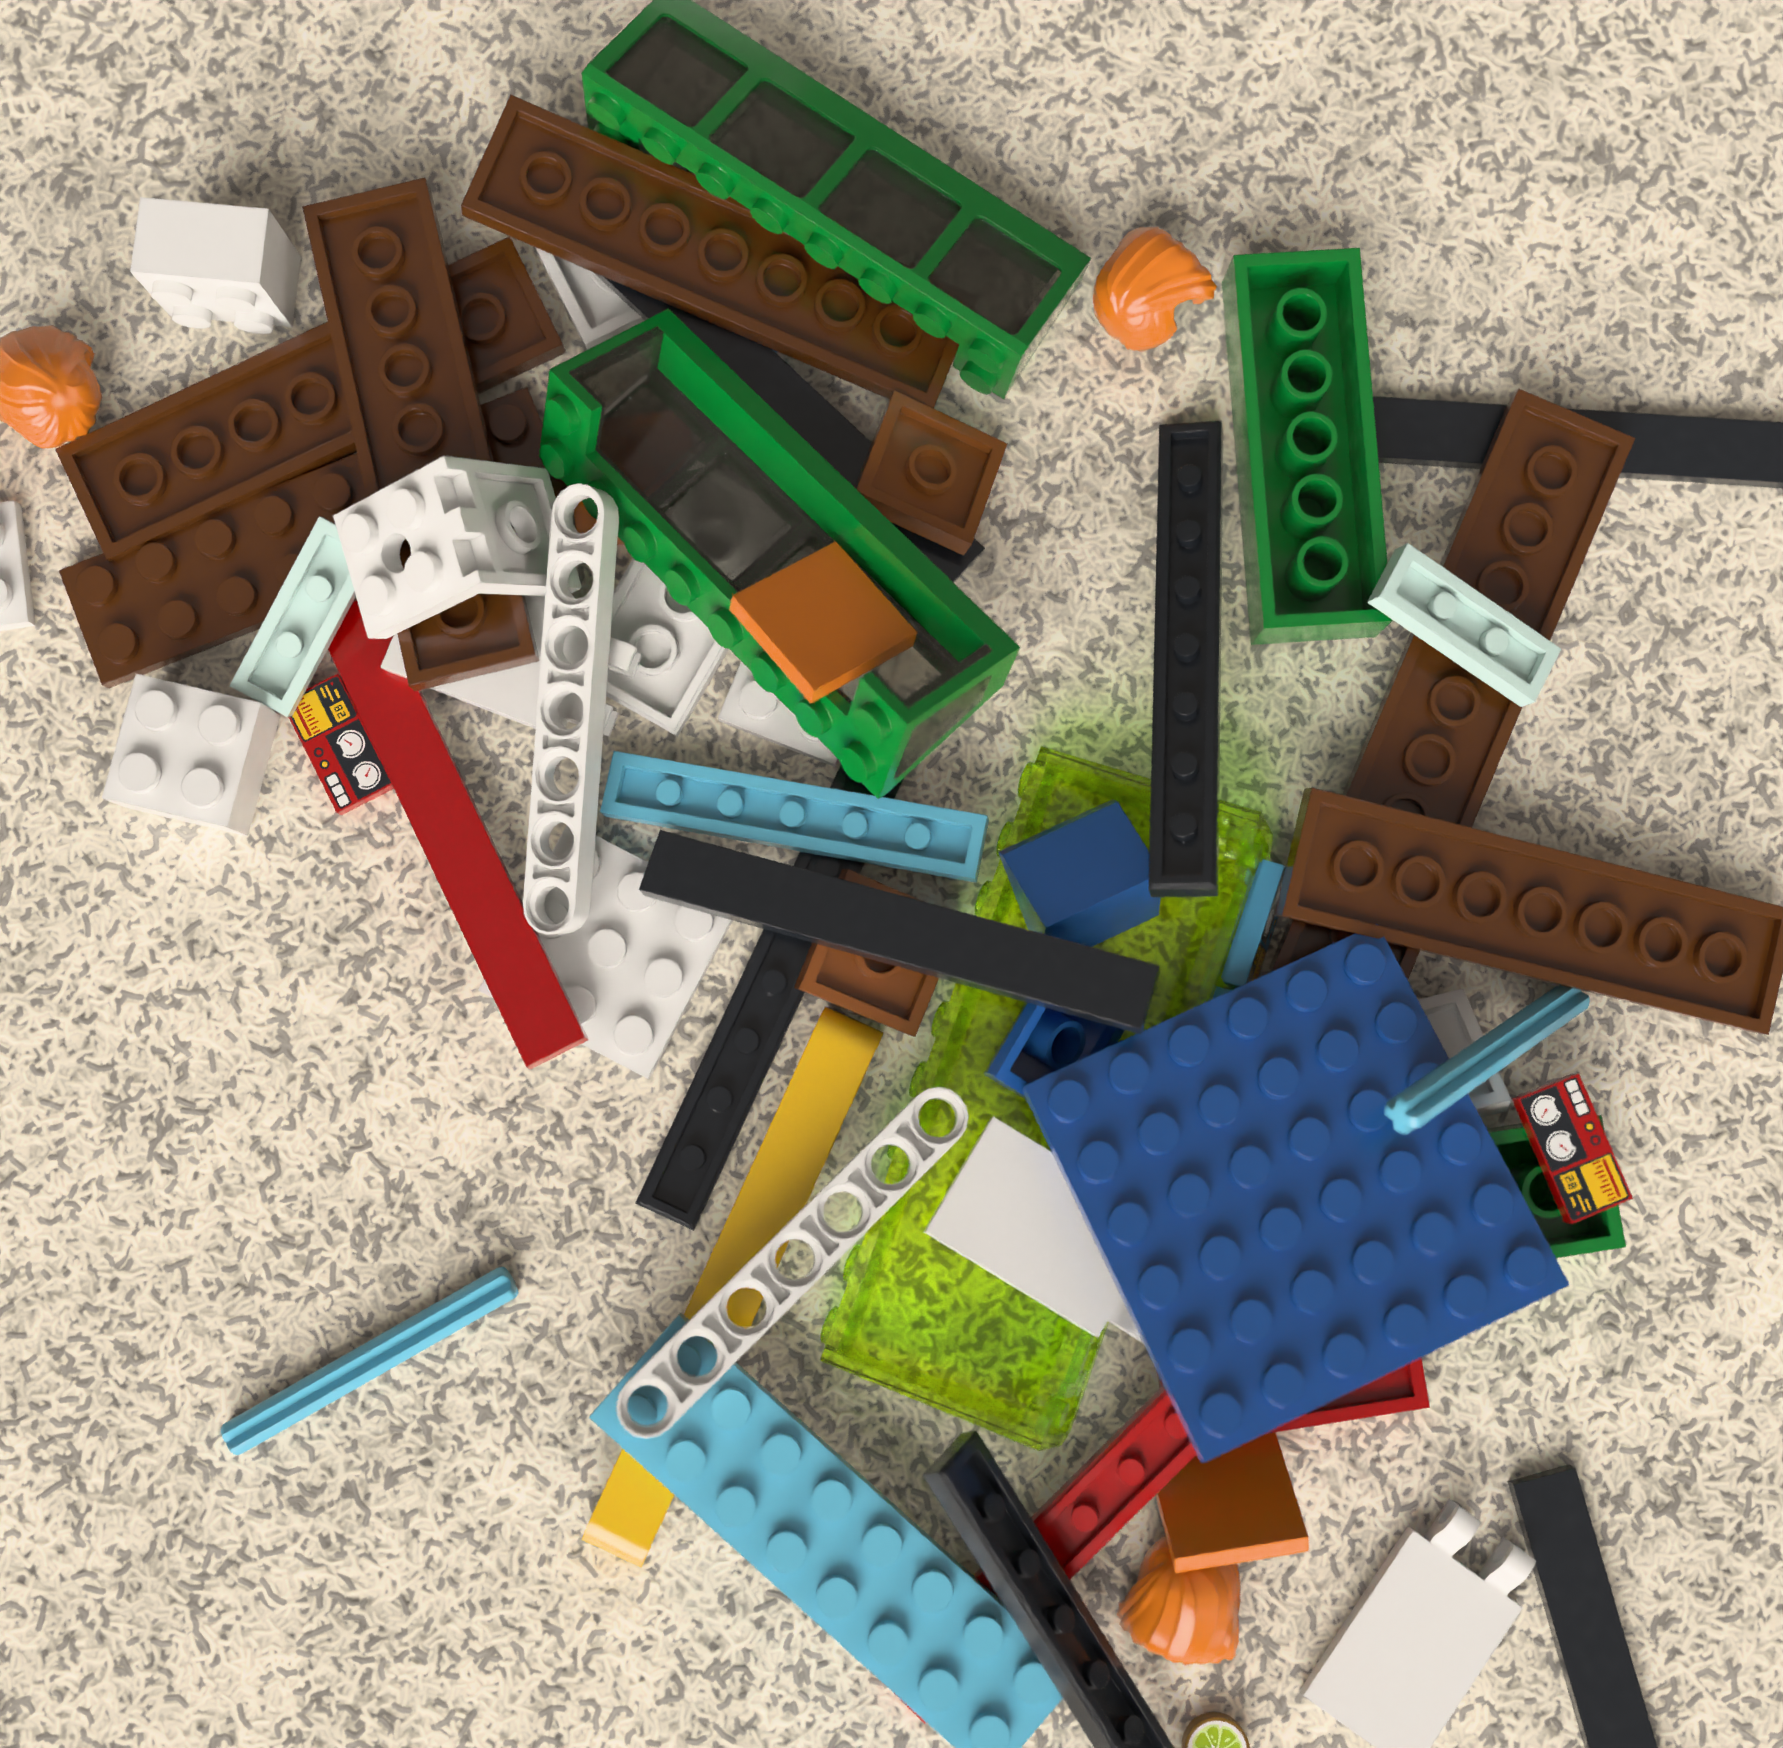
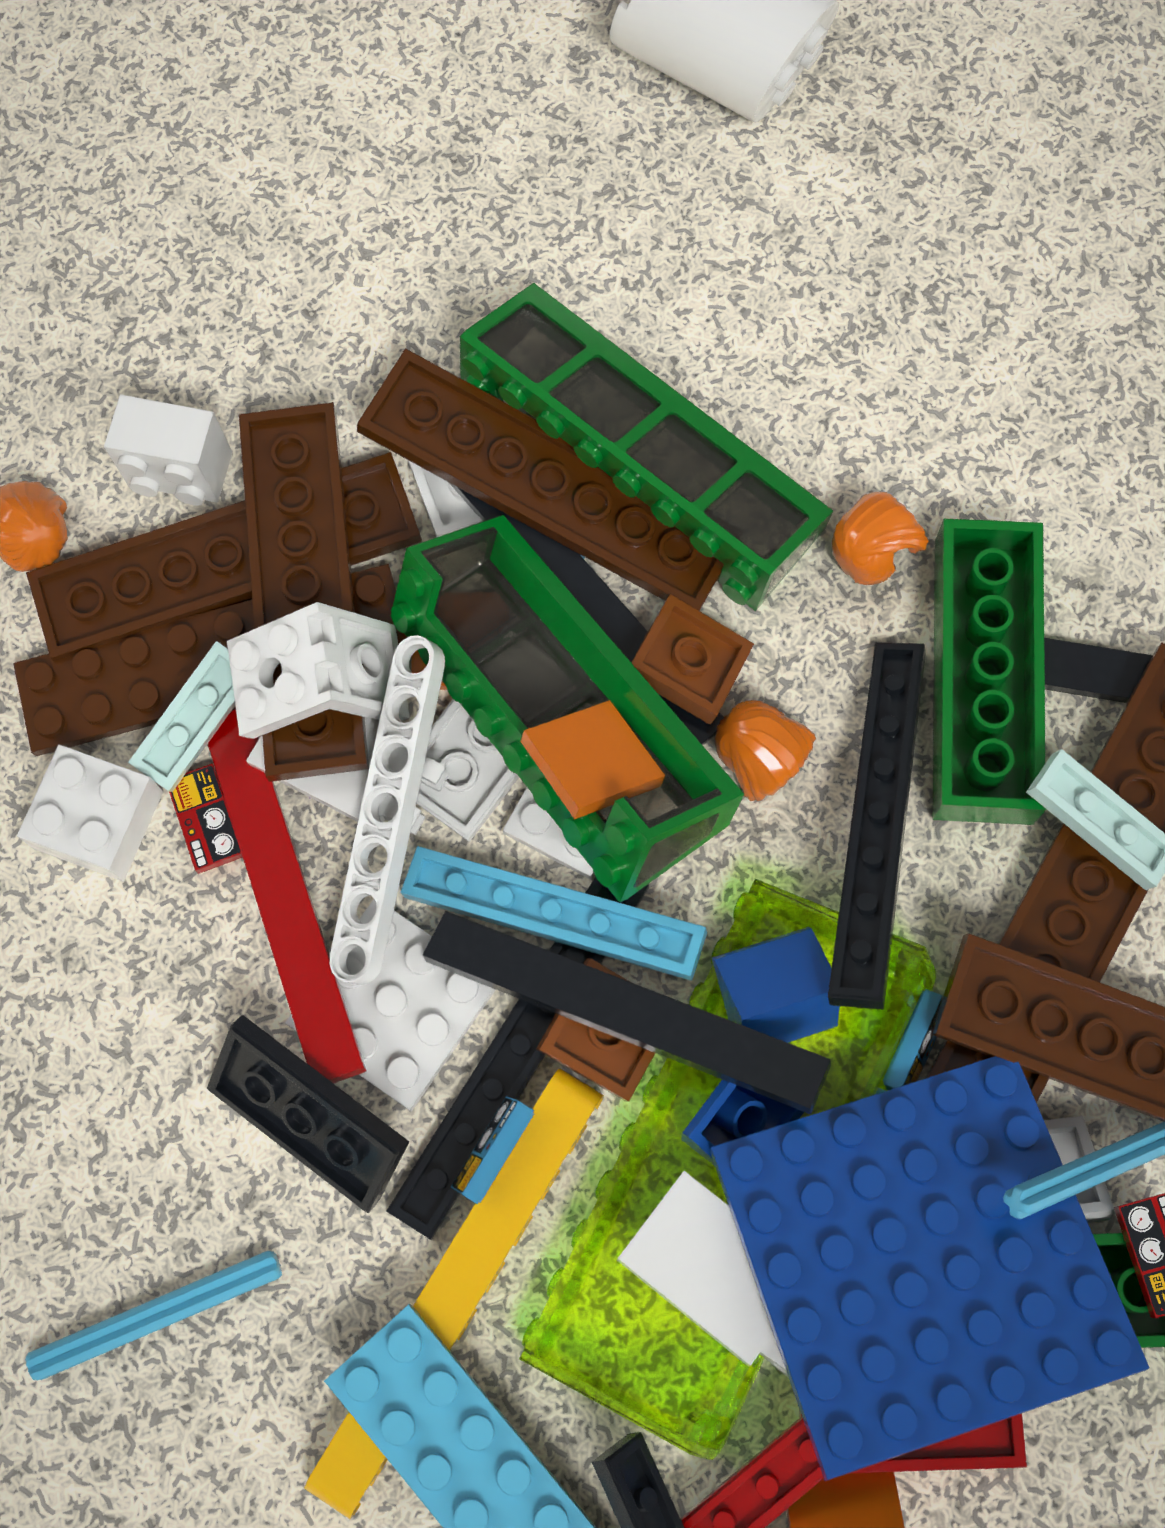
camera: 15 degrees right, 10 degrees down
white beam [616,1087,968,1438] -> none
none -> black tile [207,1015,410,1213]
none -> dark azure tile [451,1096,534,1204]
none -> orange hair [715,700,816,801]

